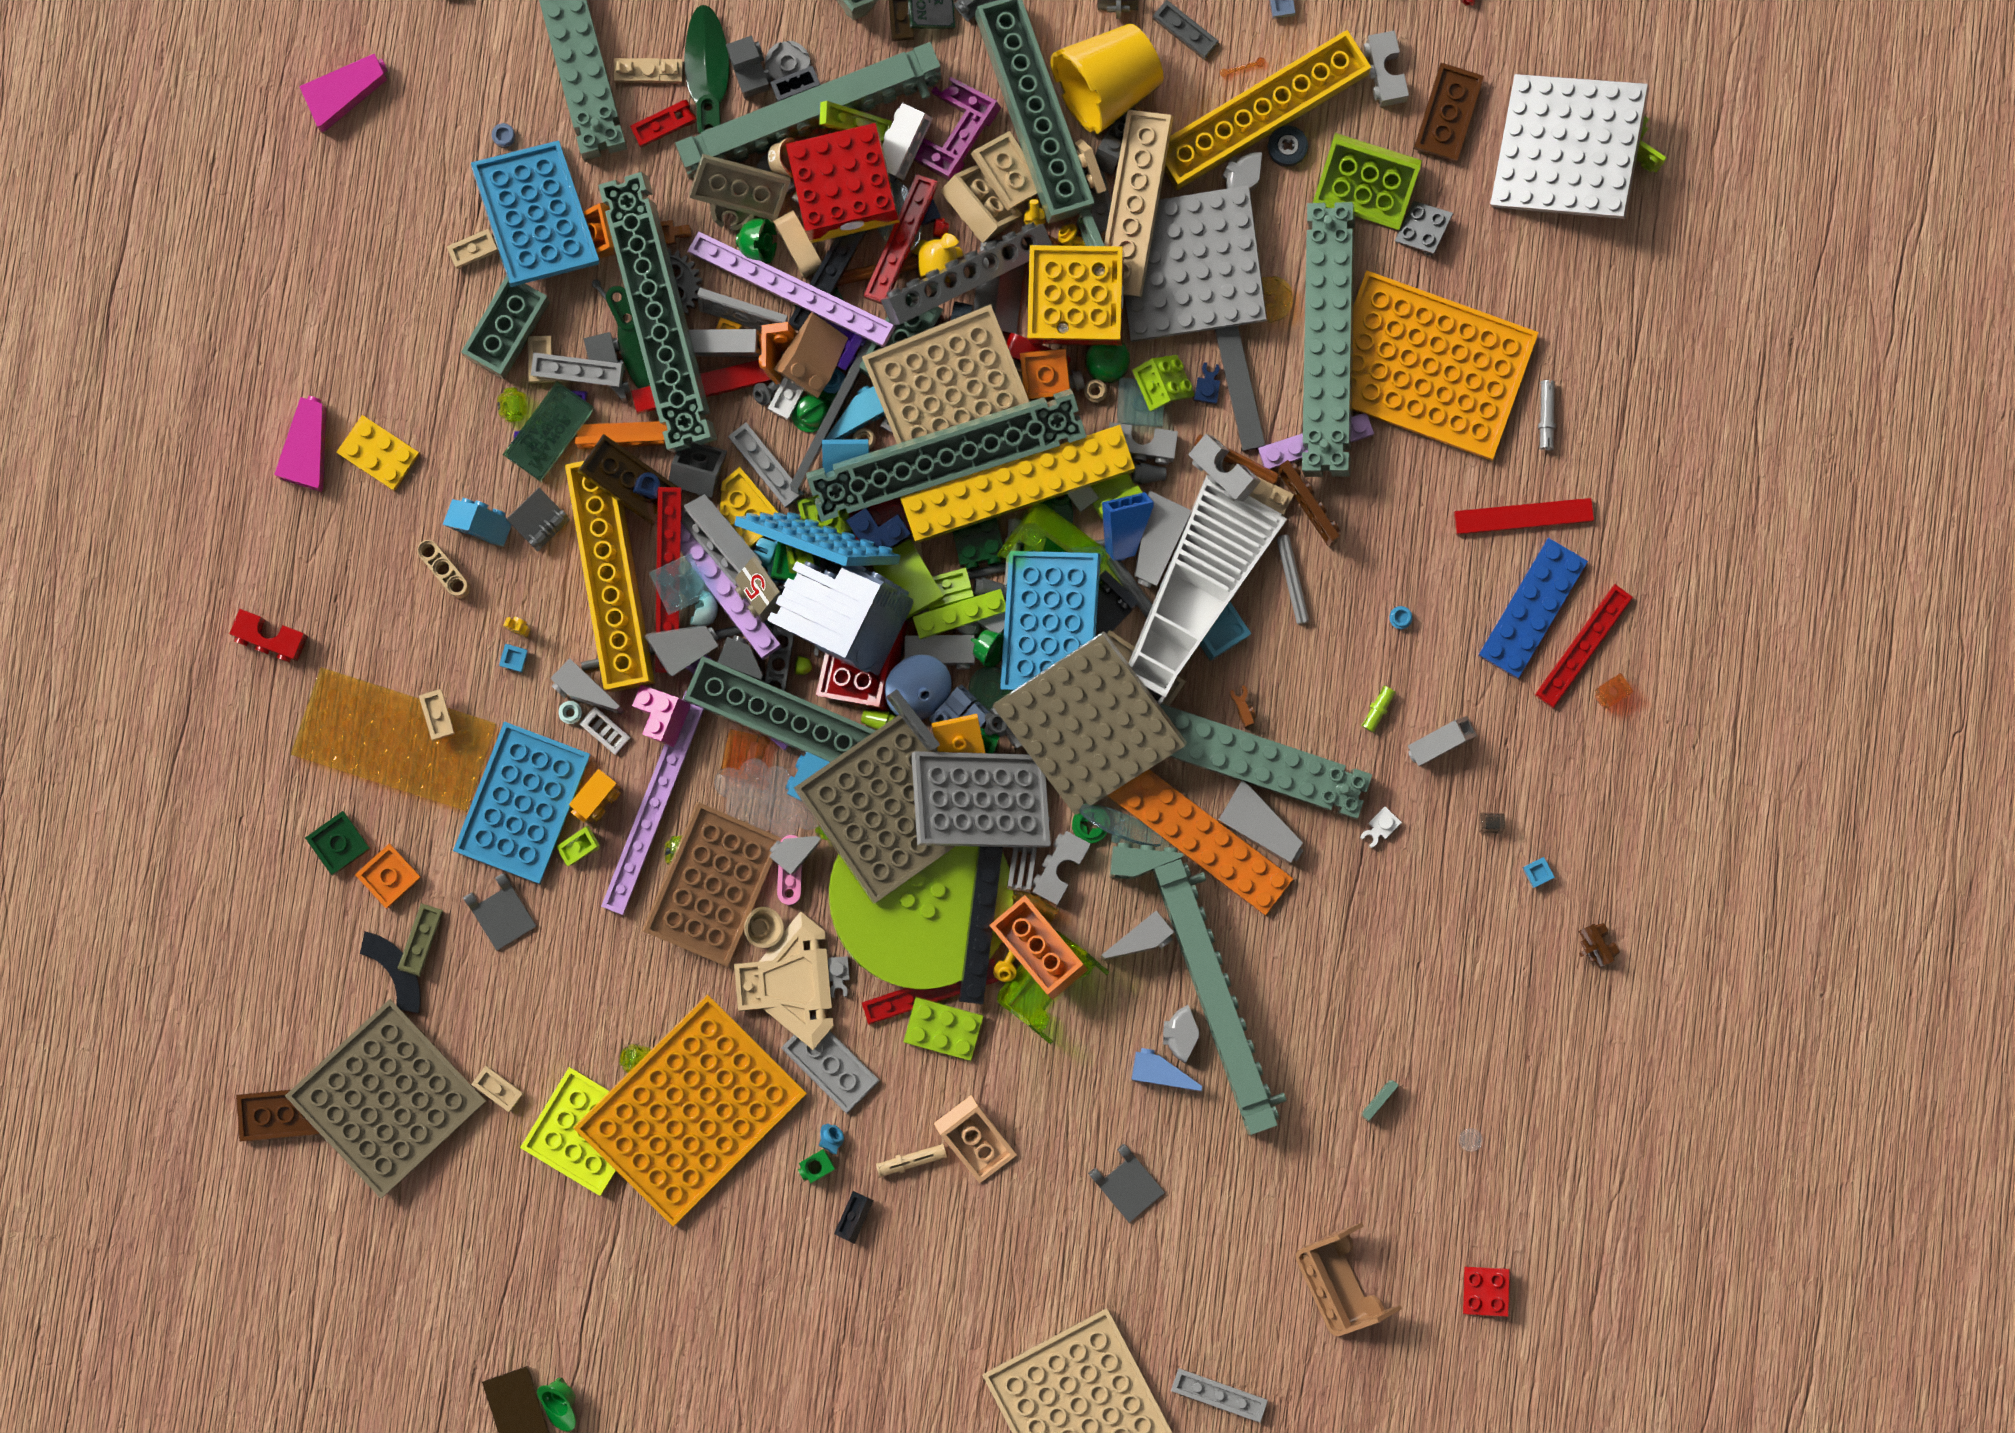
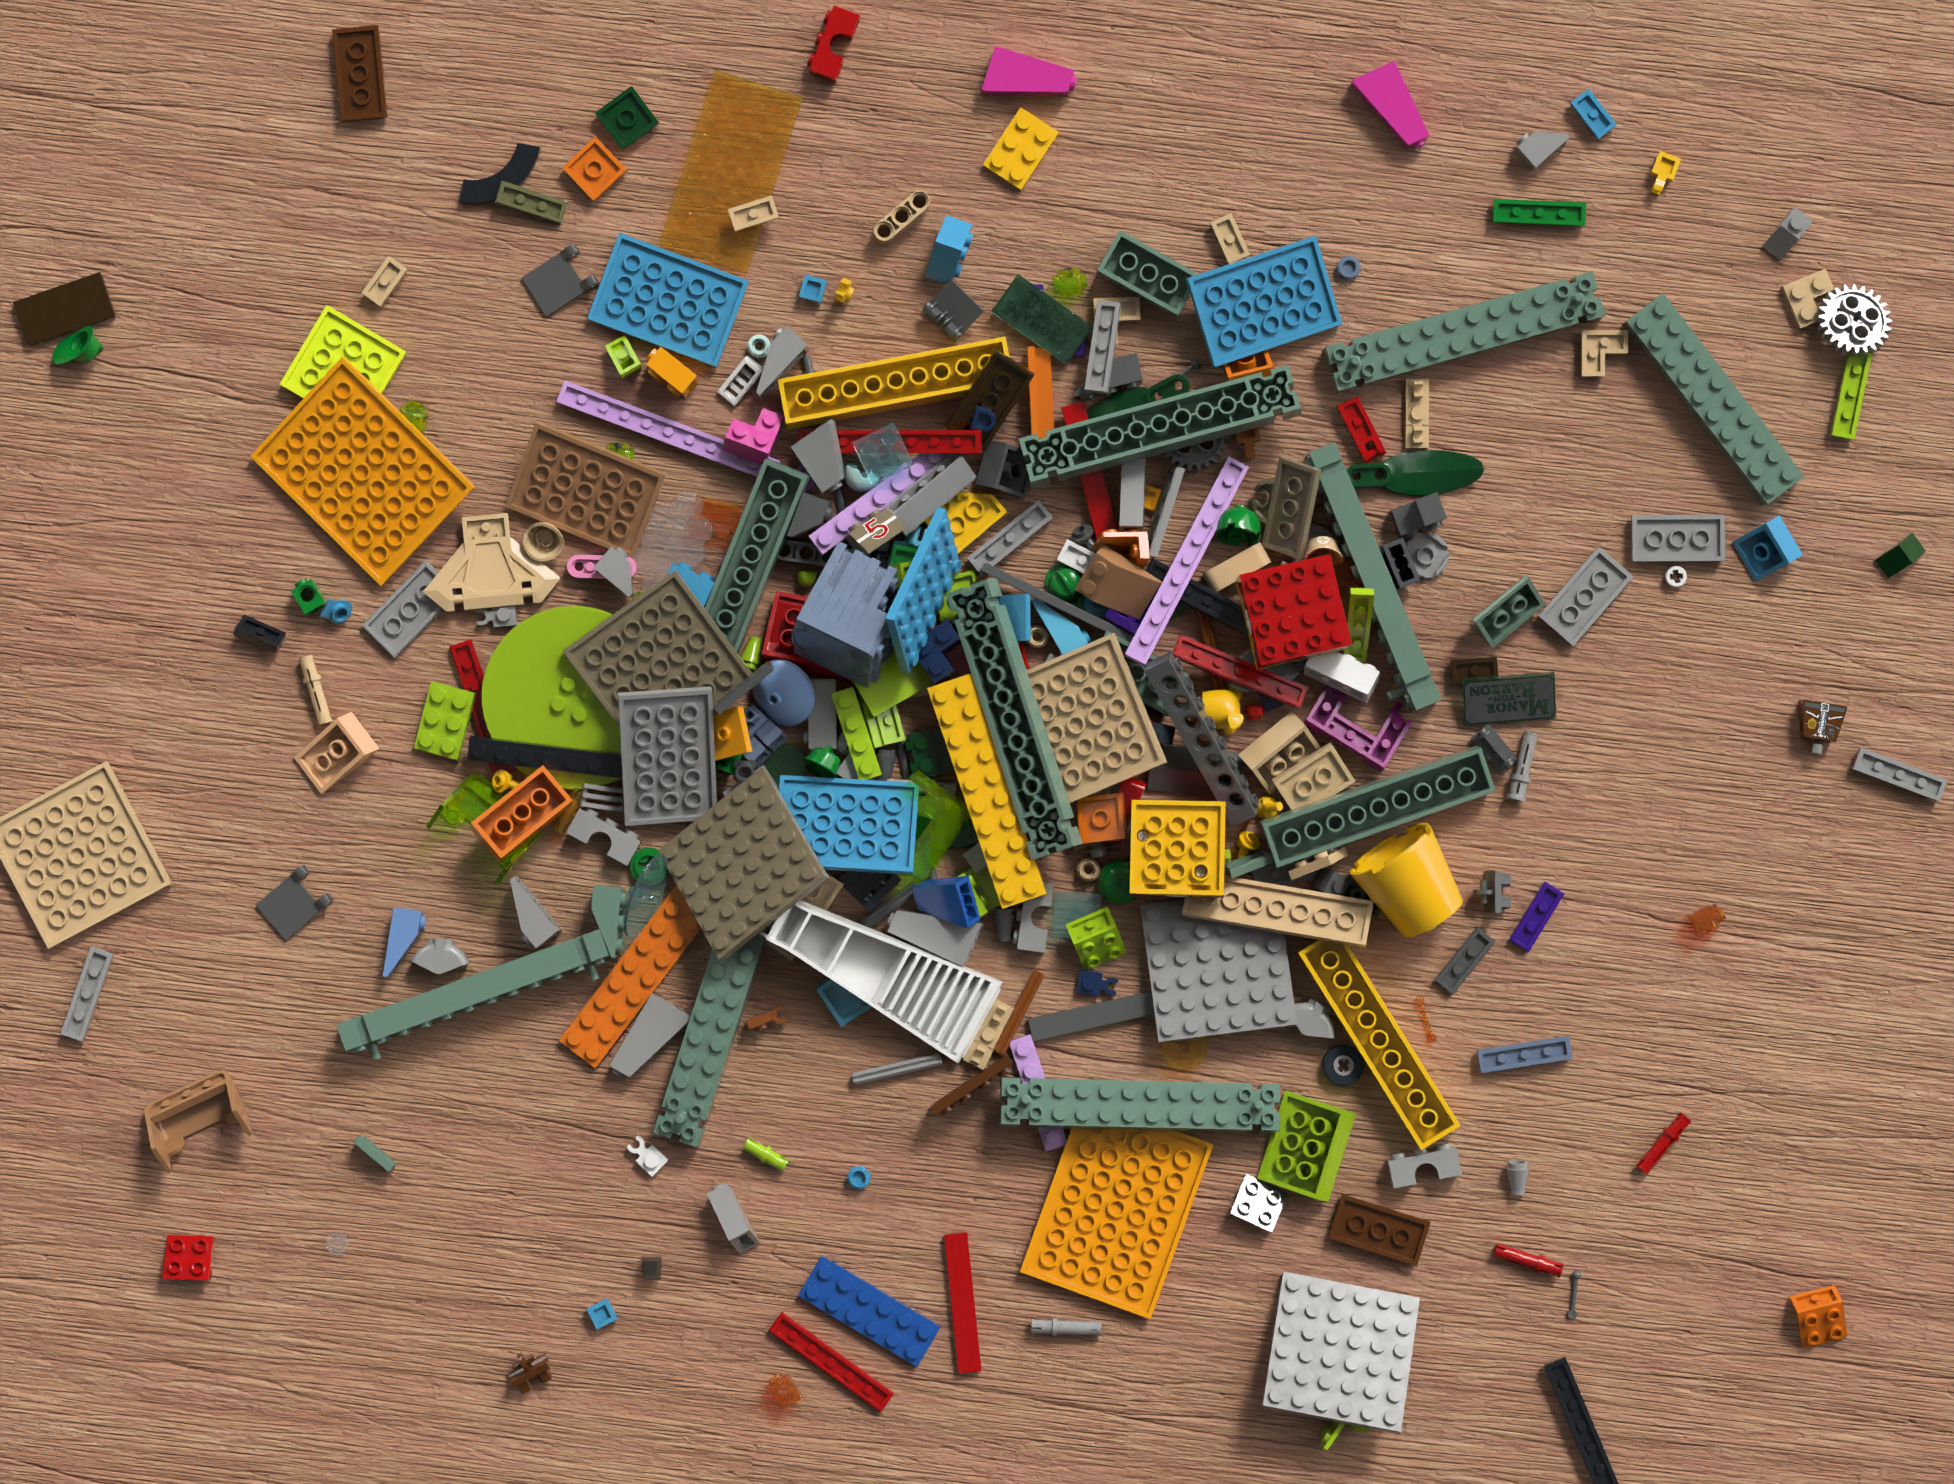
camera: 90 degrees right, 5 degrees up
dark tan plate [285,999,486,1199] -> none
light grey arch [1188,434,1261,502] -> none

